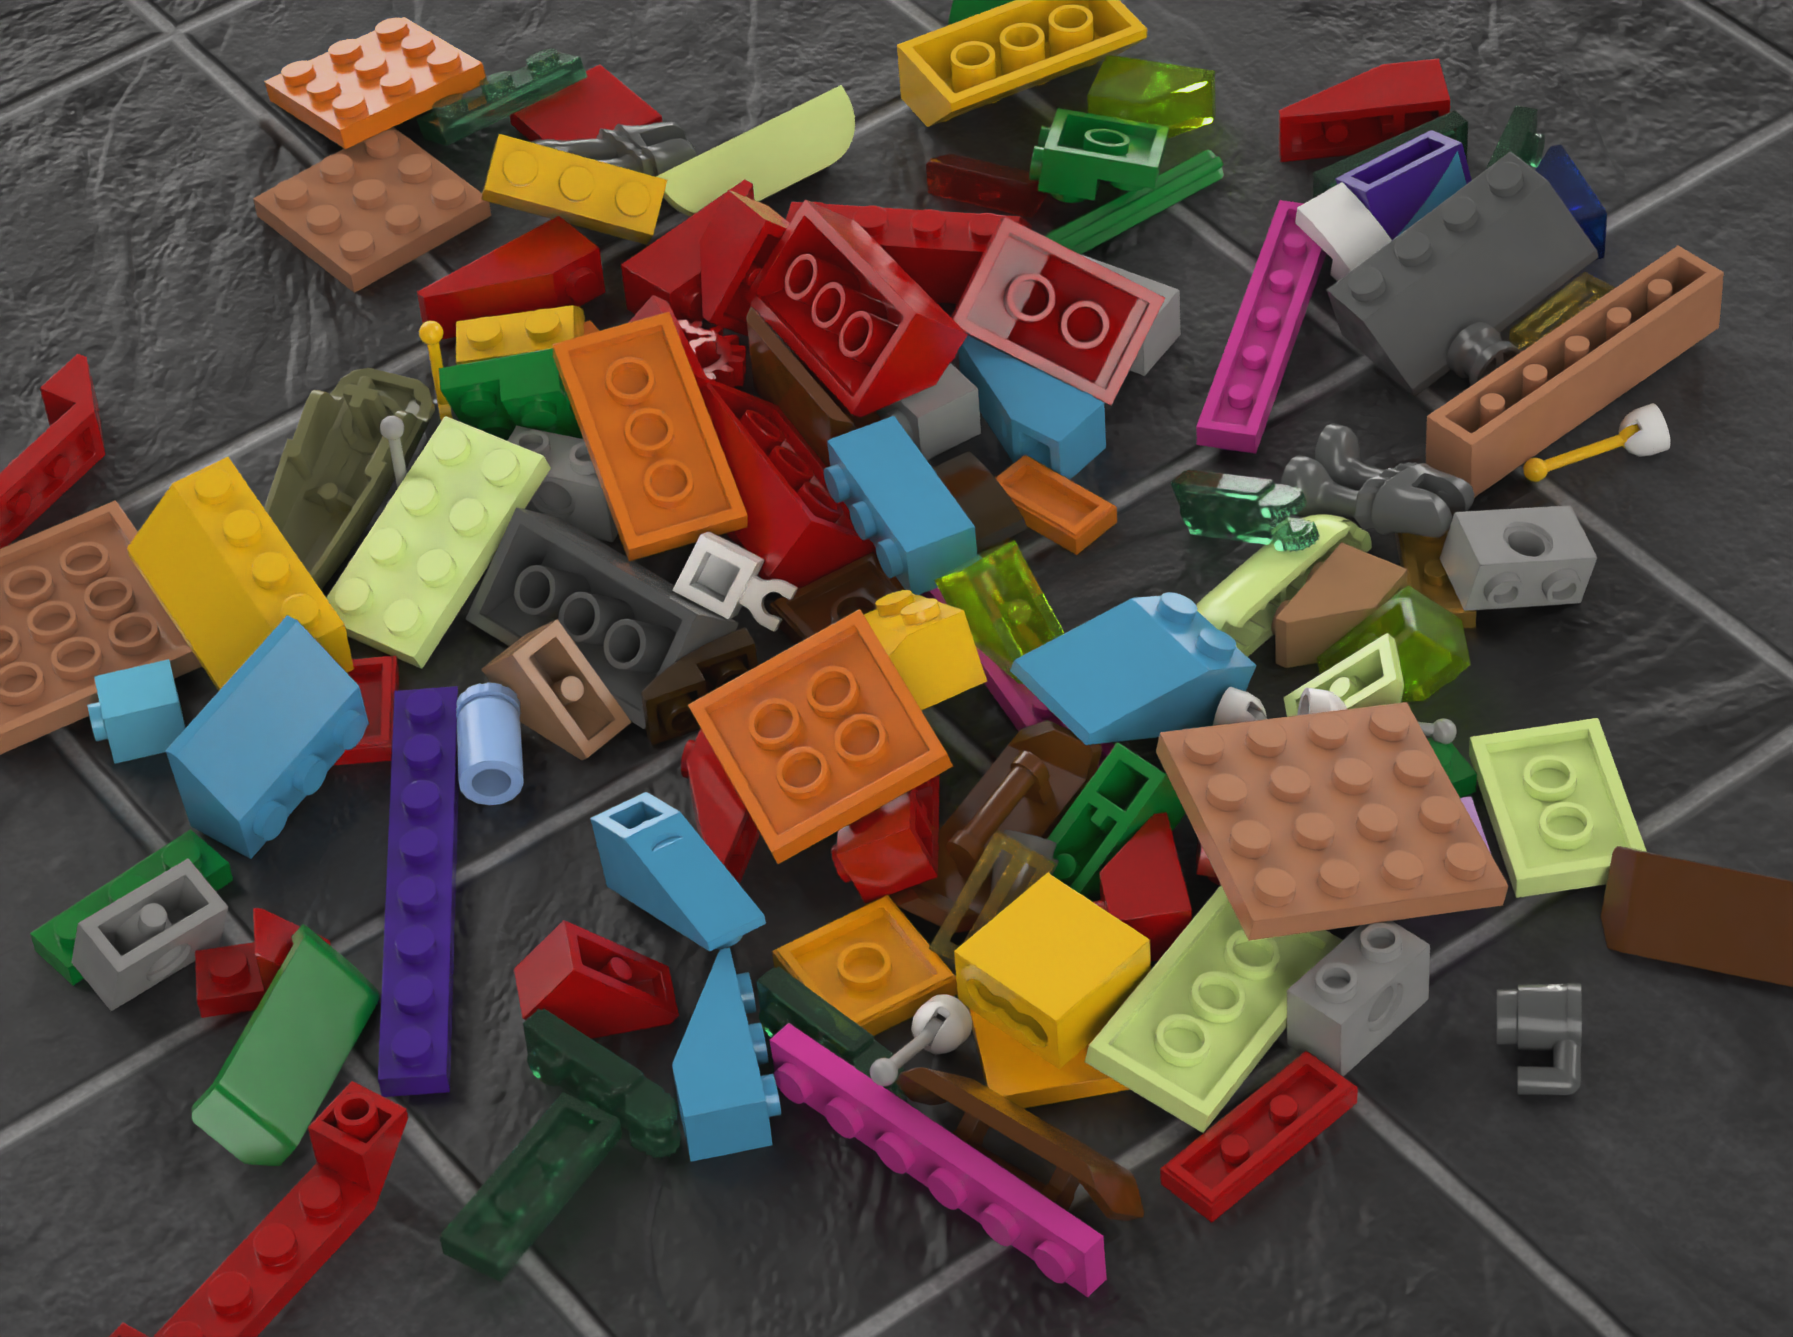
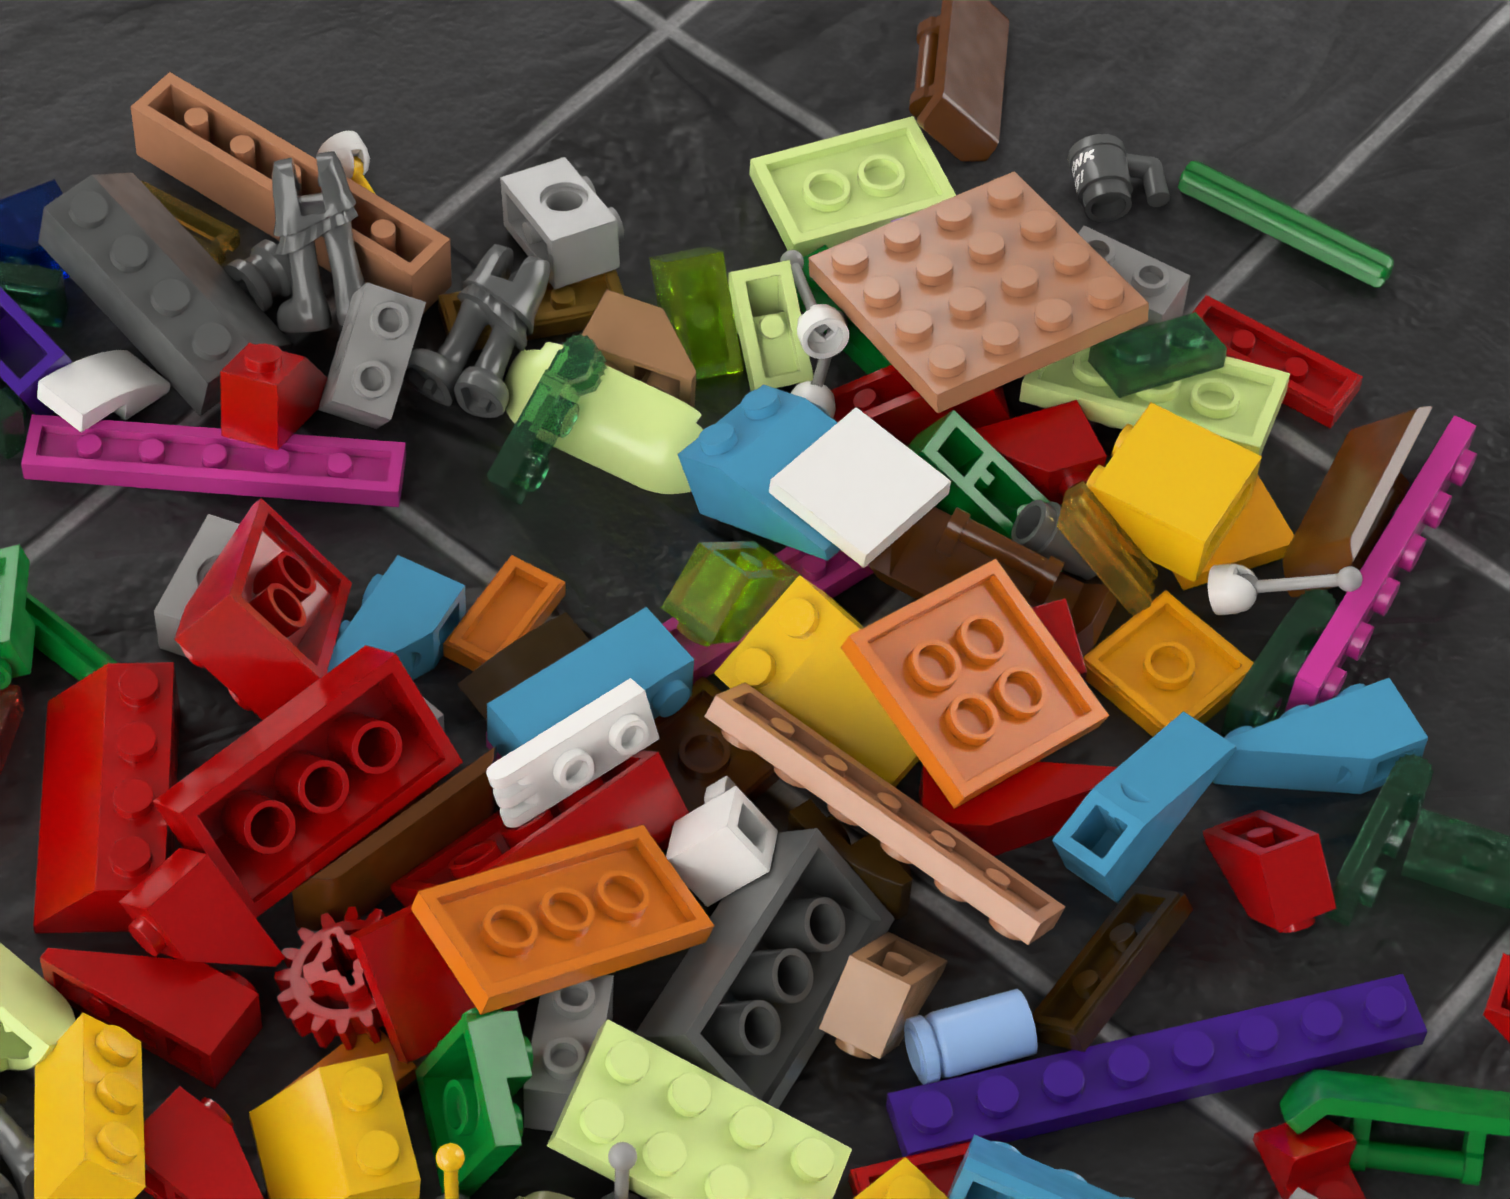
camera: 110 degrees left, 10 degrees up
none -> red slope [220,343,327,450]
none -> dark grey piece [272,151,366,332]
none -> light grey brick [318,282,426,429]
none -> white hinge [486,678,660,828]
none -> nougat plate [704,682,1065,945]
none -> white tile [769,407,951,568]
none -> dark brown tile [1032,884,1193,1052]
none -> clear green plate [1088,312,1227,398]
none -> green axle [1178,161,1394,288]

